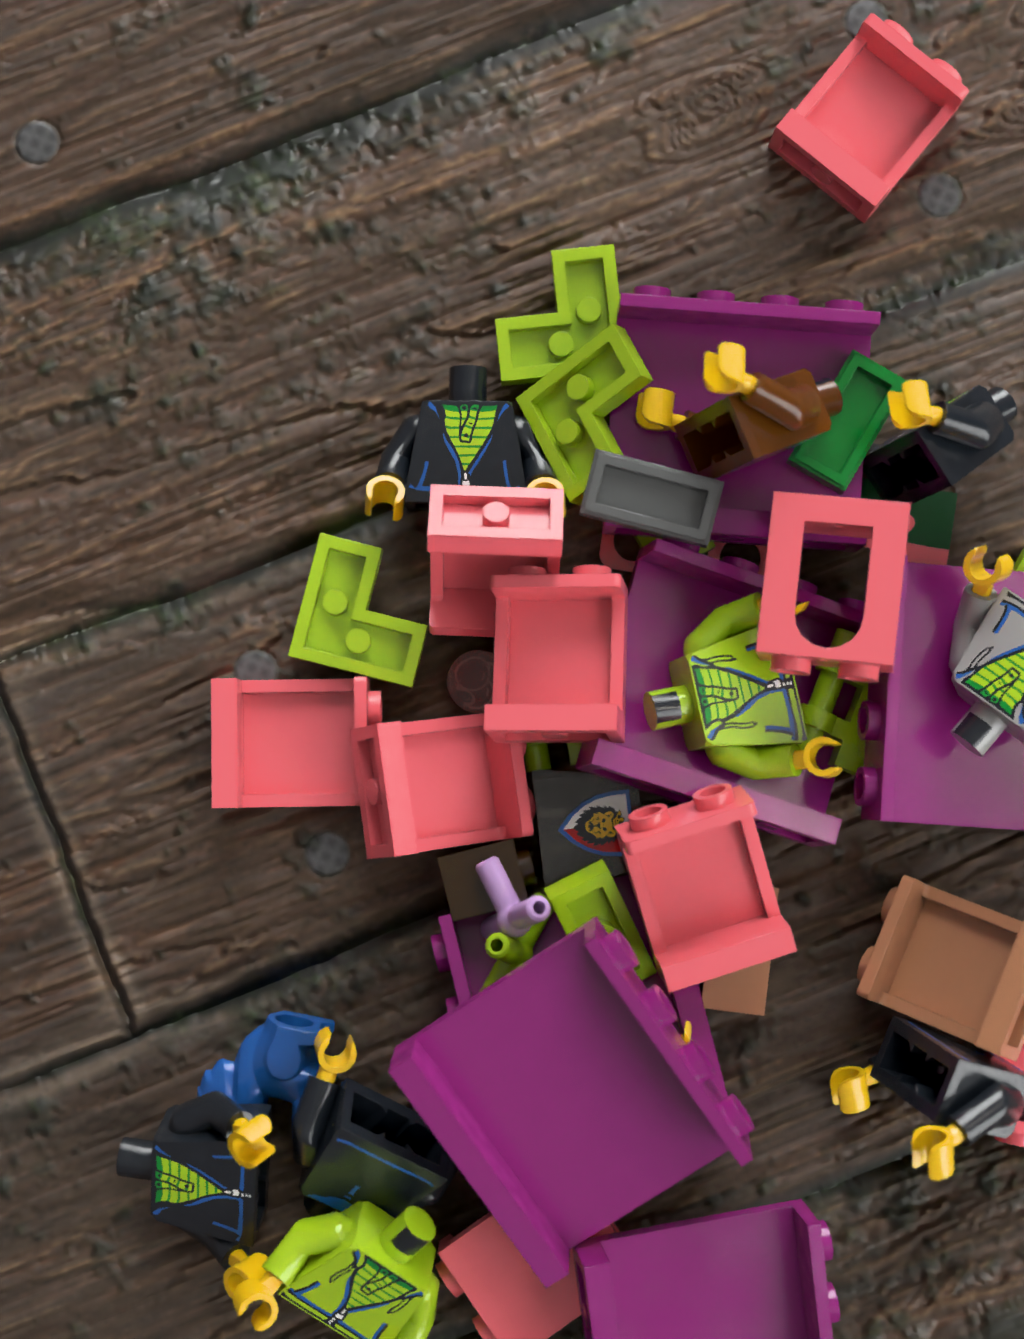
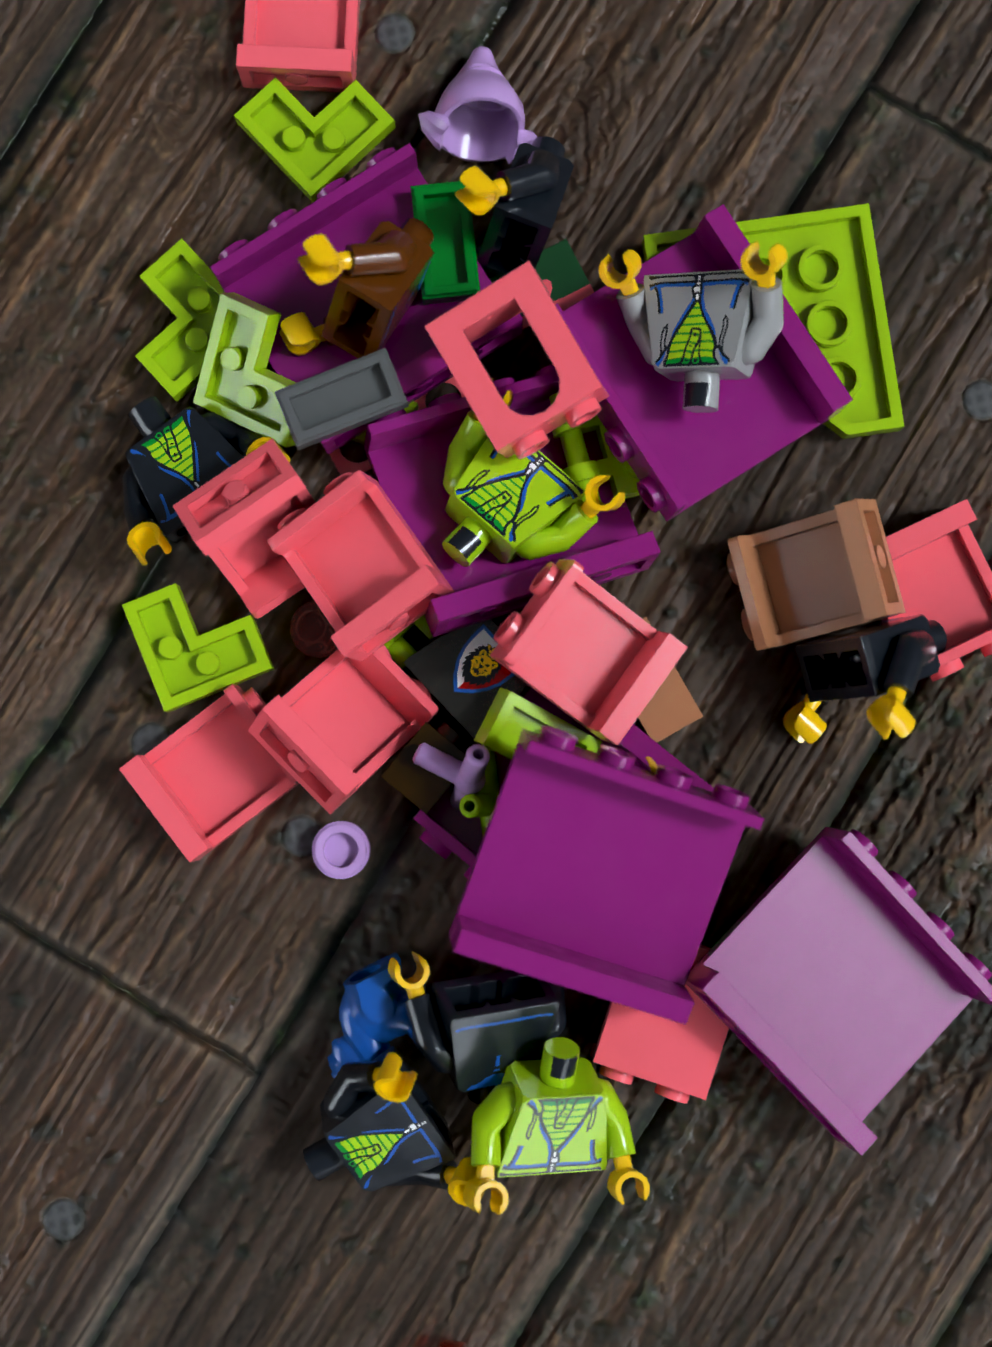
camera: 35 degrees left, 0 degrees up
none -> lime plate [234,77,396,203]
none -> lavender tile [312,821,371,879]
none -> lavender hat [418,46,538,164]

